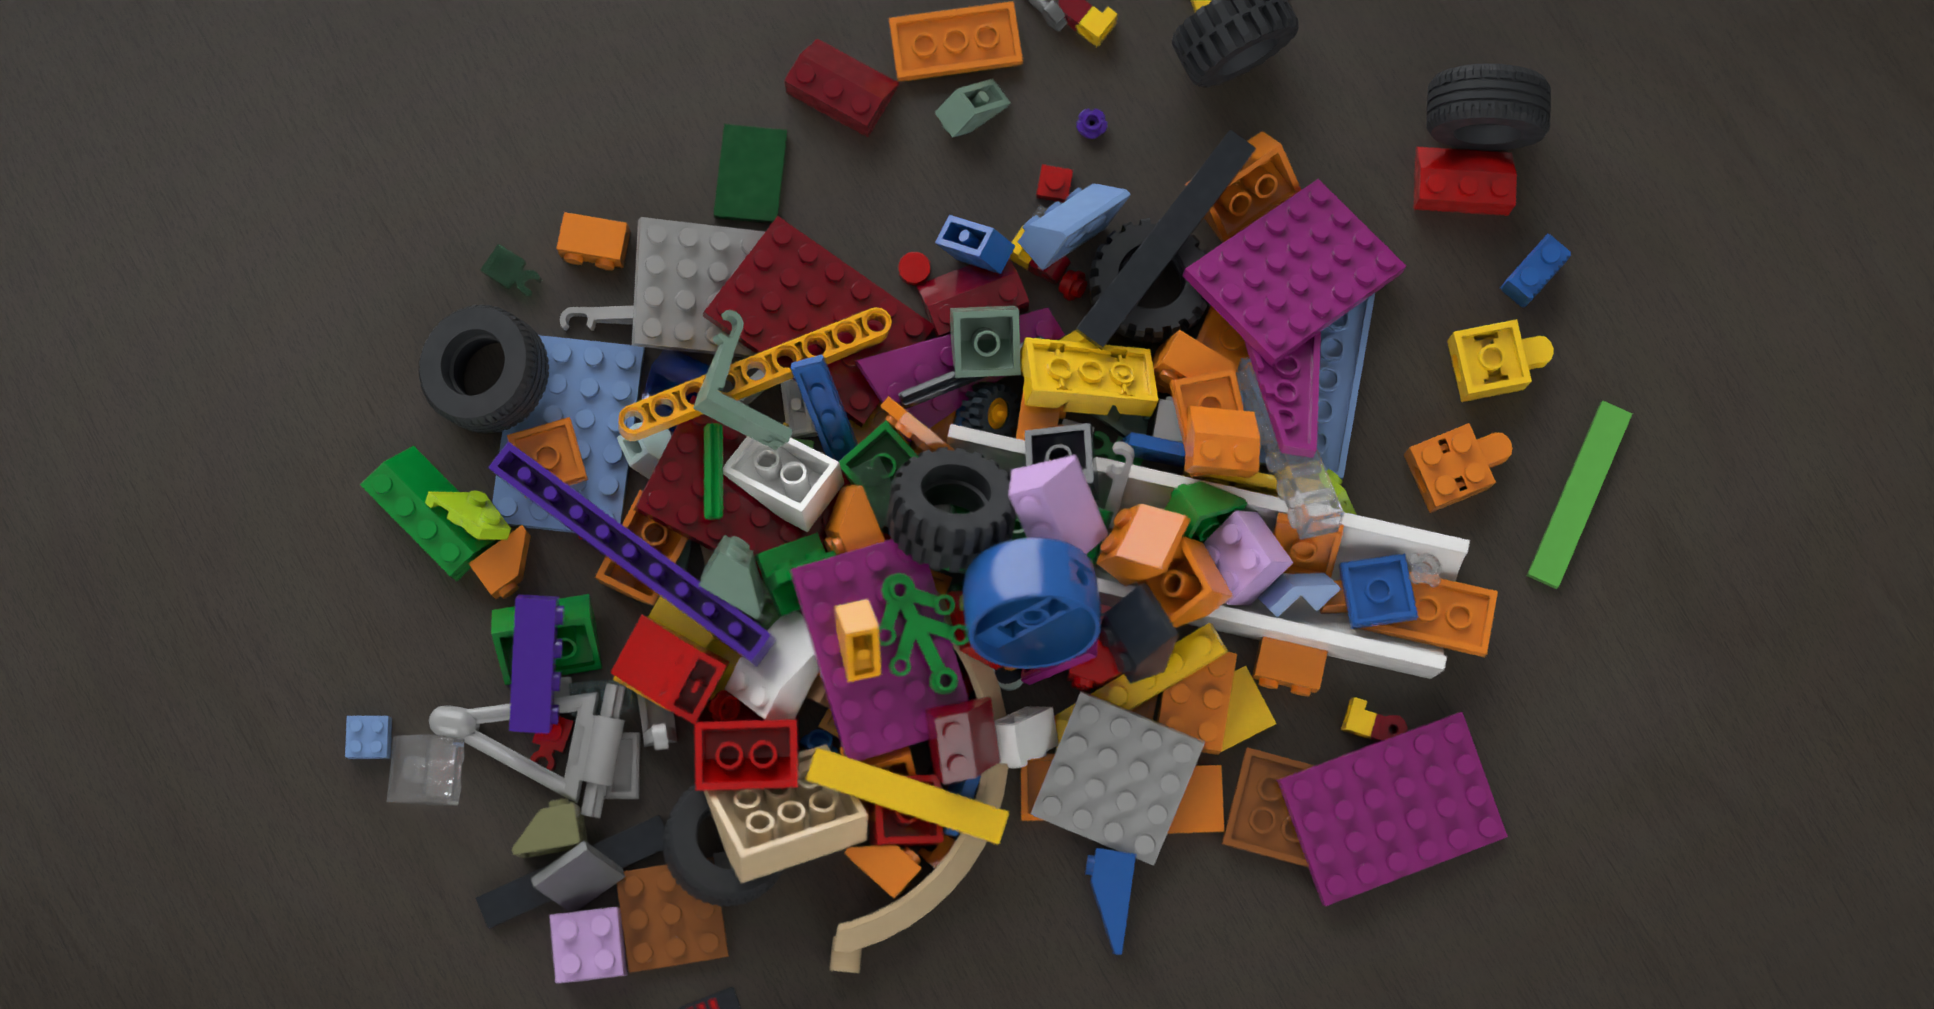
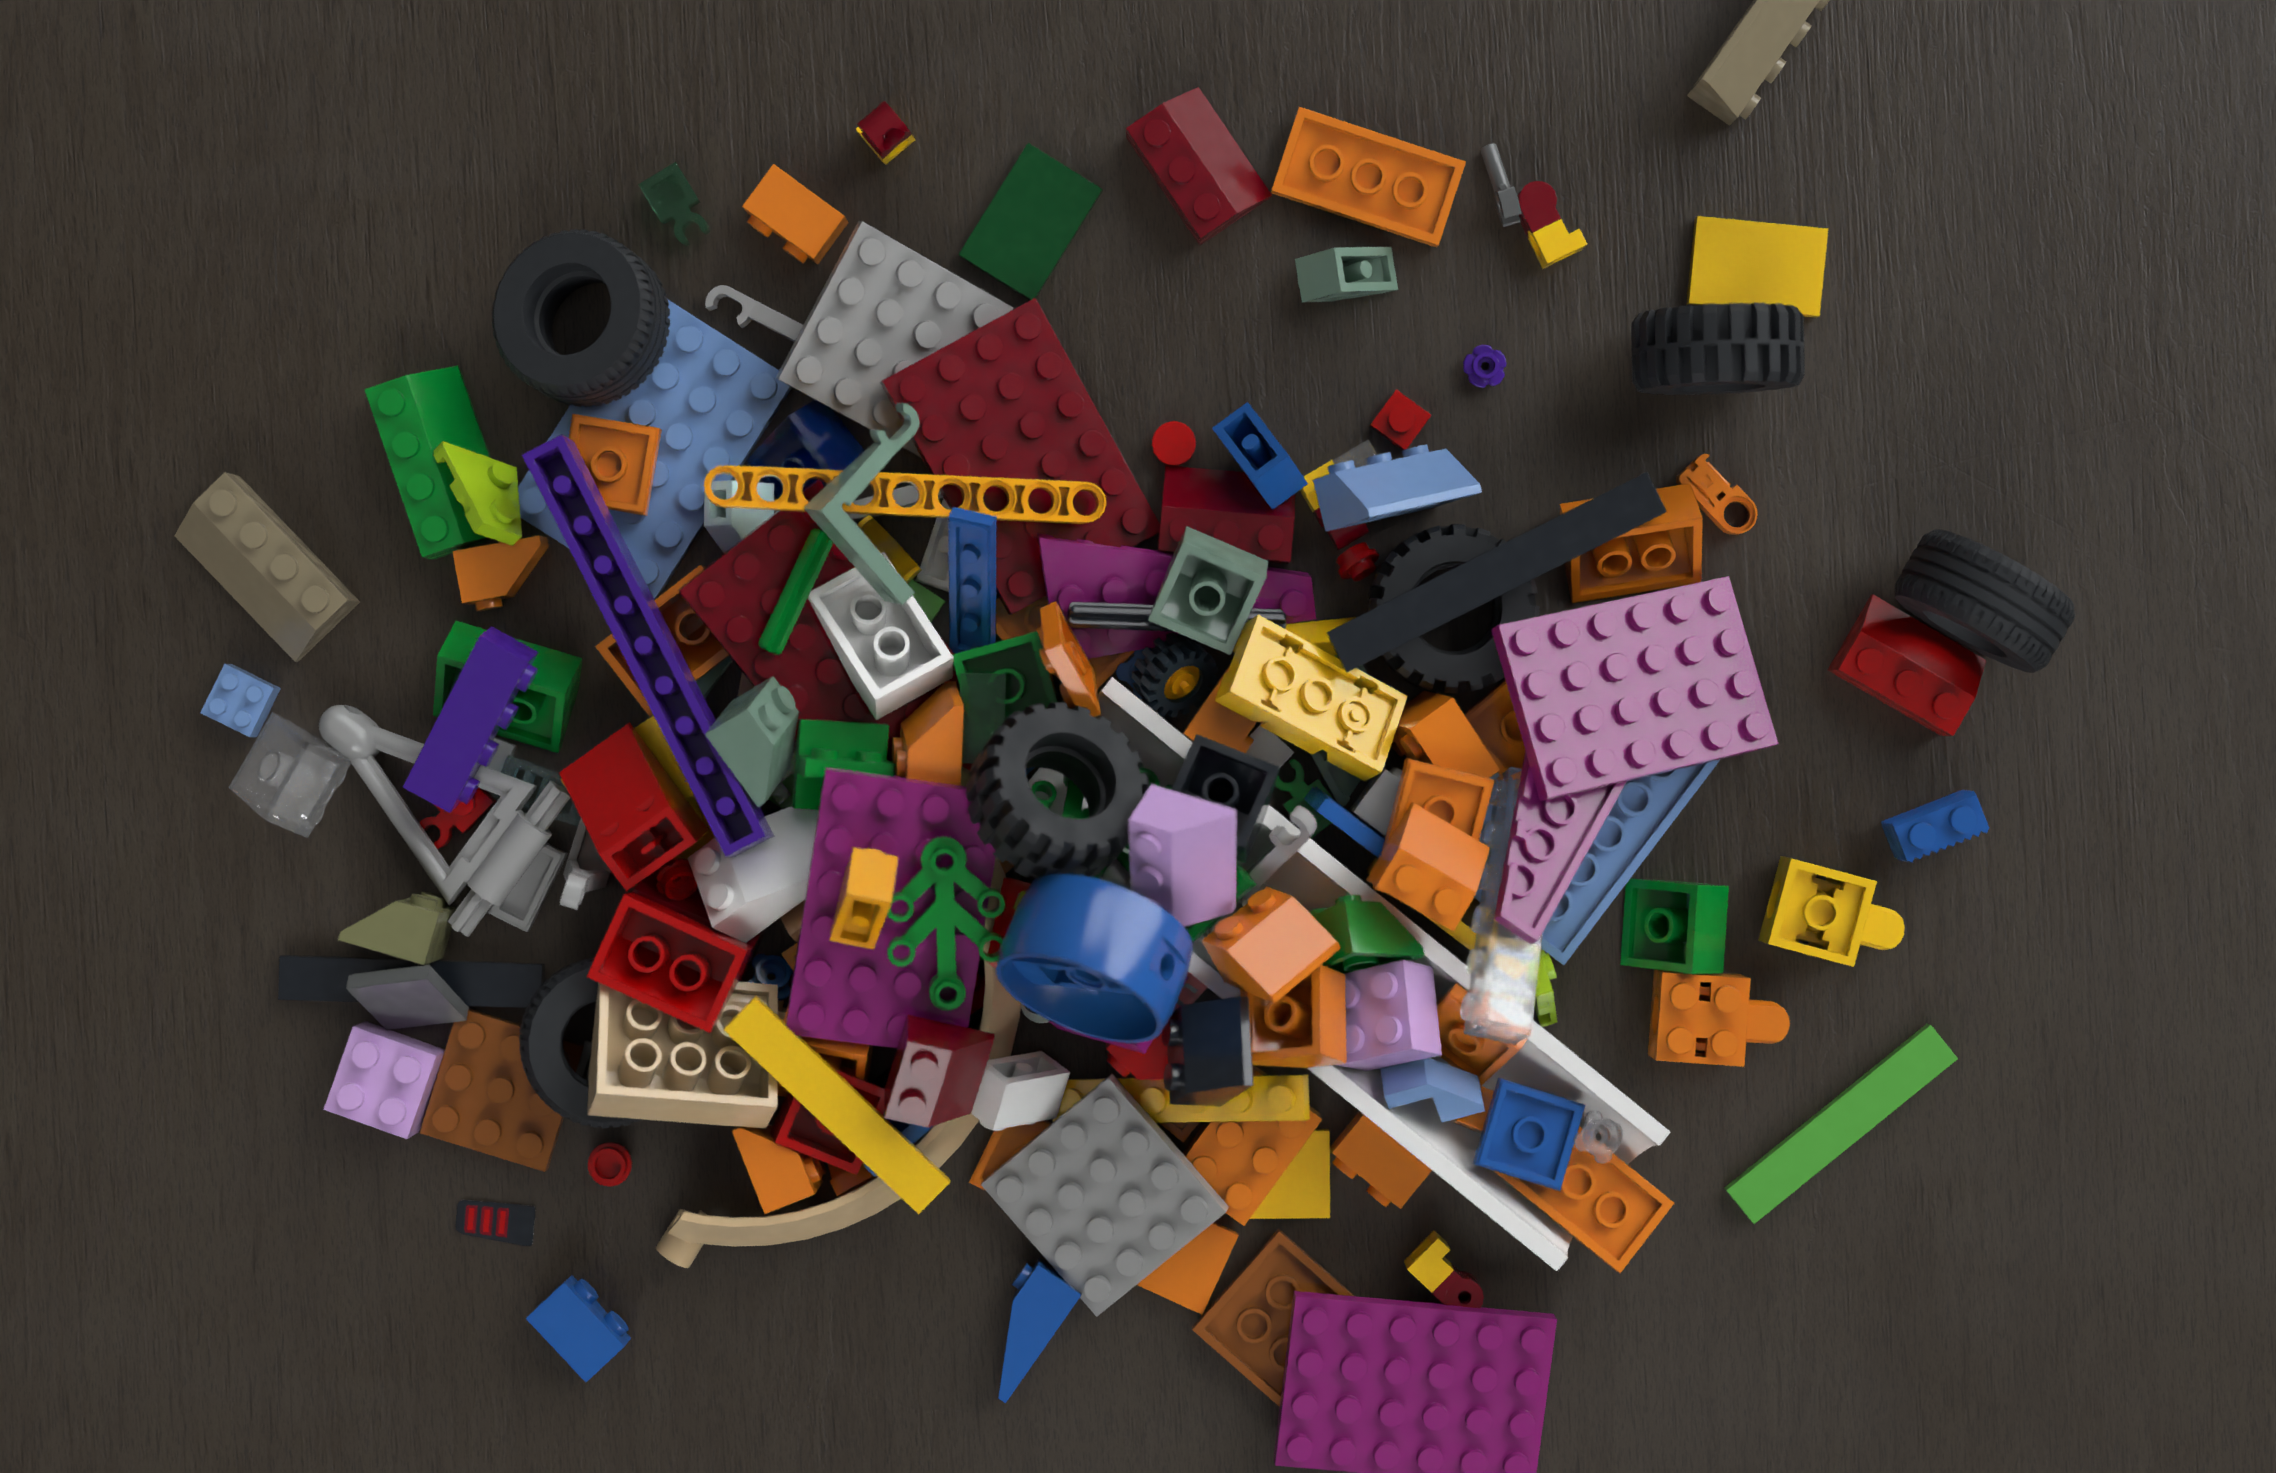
camera: 30 degrees right, 10 degrees up
none -> dark tan slope [174,472,360,662]
none -> red plate [588,1142,632,1186]
none -> dark red leg [856,100,915,165]
none -> green slope [1620,878,1729,974]
none -> orange piece [1676,454,1758,535]

